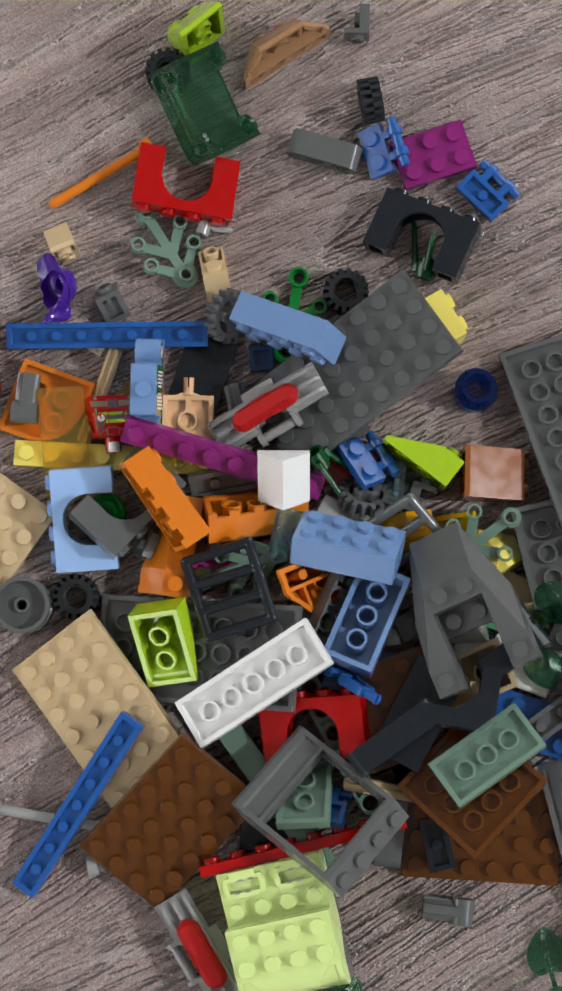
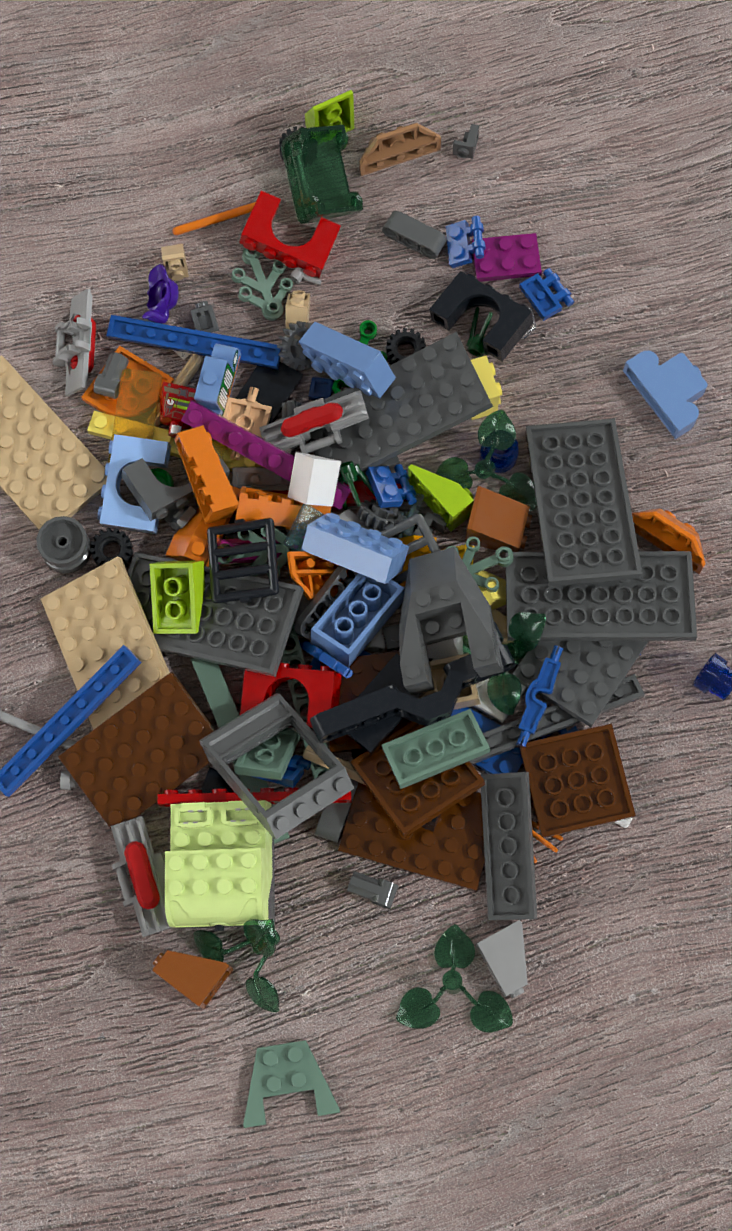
camera: 10 degrees right, 10 degrees down
white plate [175,618,335,748] -> none
black tyre [356,76,385,125] -> none
black plate [418,818,456,873] -> none
none -> clear green plant [436,410,536,511]

